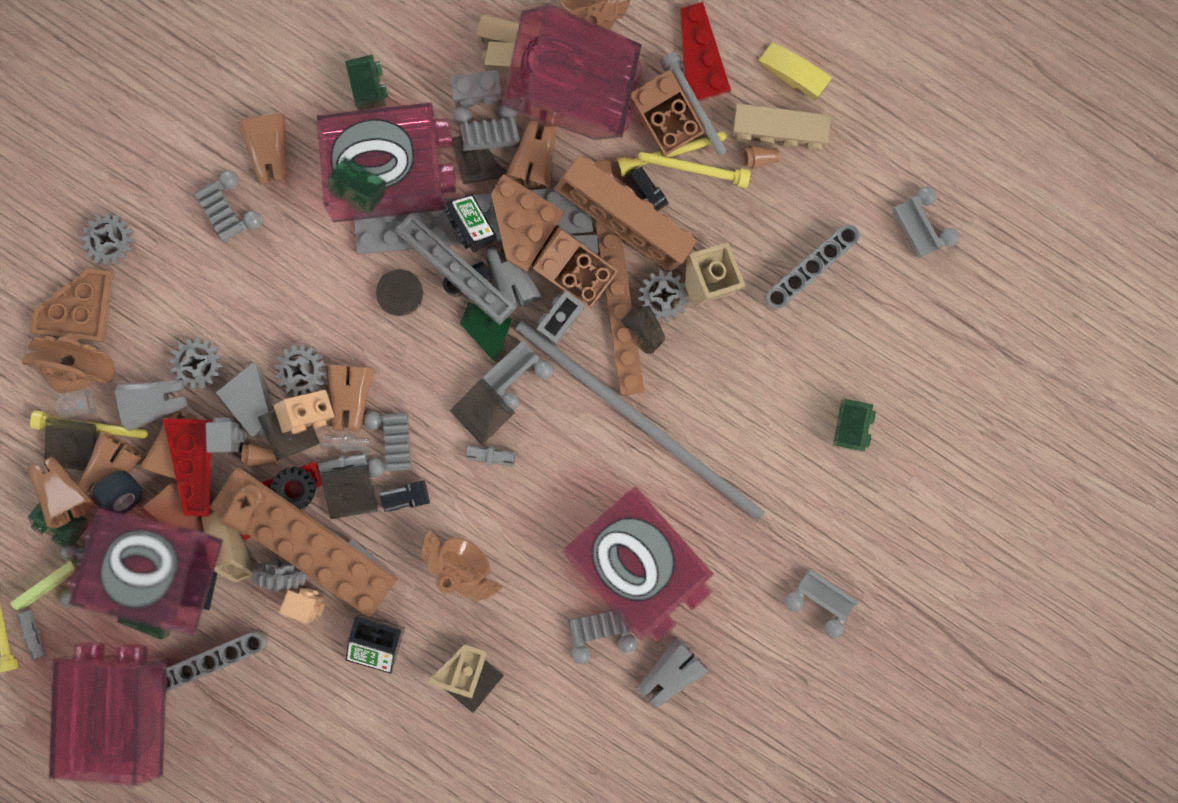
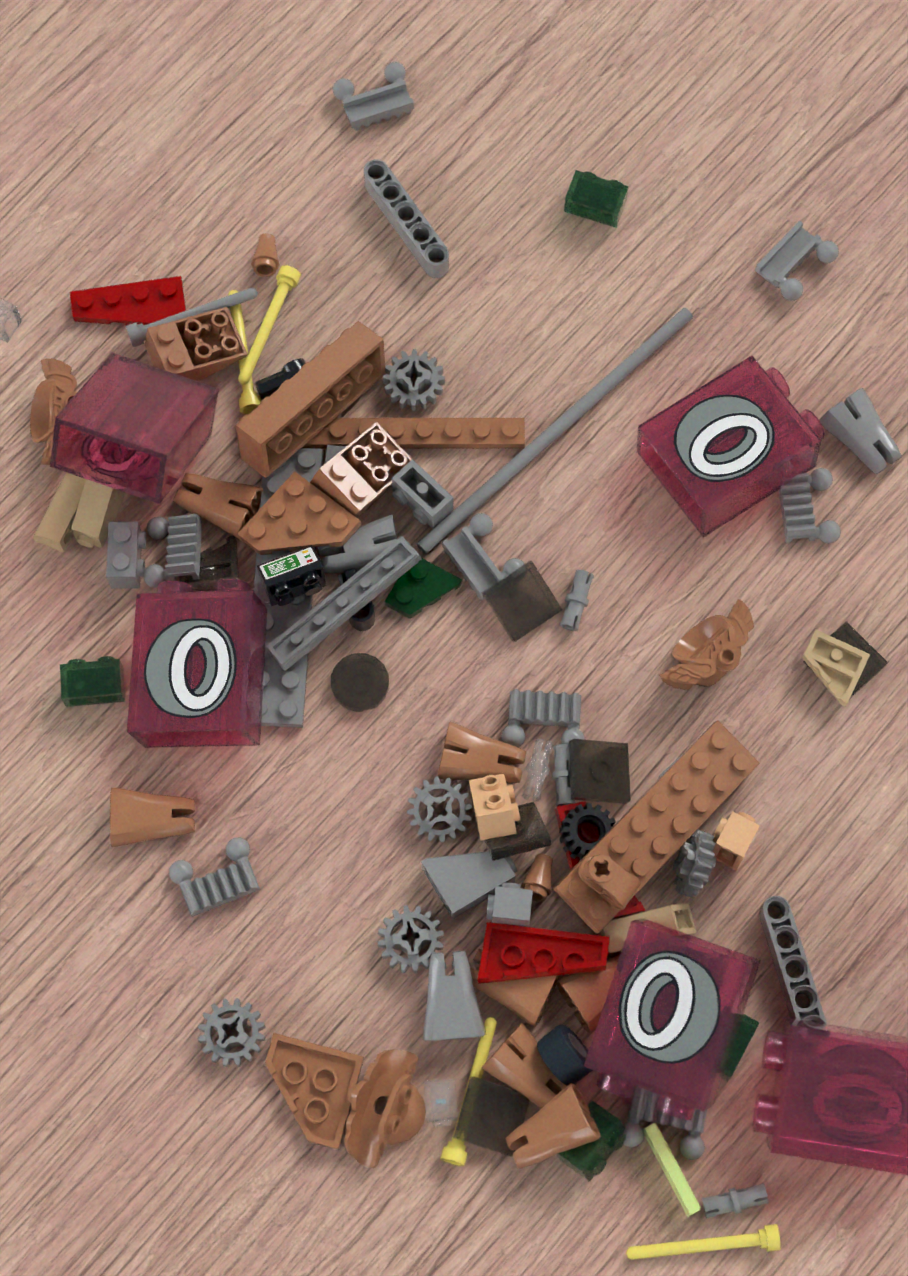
camera: 80 degrees left, 15 degrees down
clear green brick [327,157,386,215] -> none
black slope [345,614,405,674] -> none
black piece [380,480,430,512] -> none
clear smoke leg [621,305,665,354] -> none
tan slope [685,242,746,307] -> none
tan brick [731,103,831,151] -> none
light yellow slope [758,42,832,101] -> none

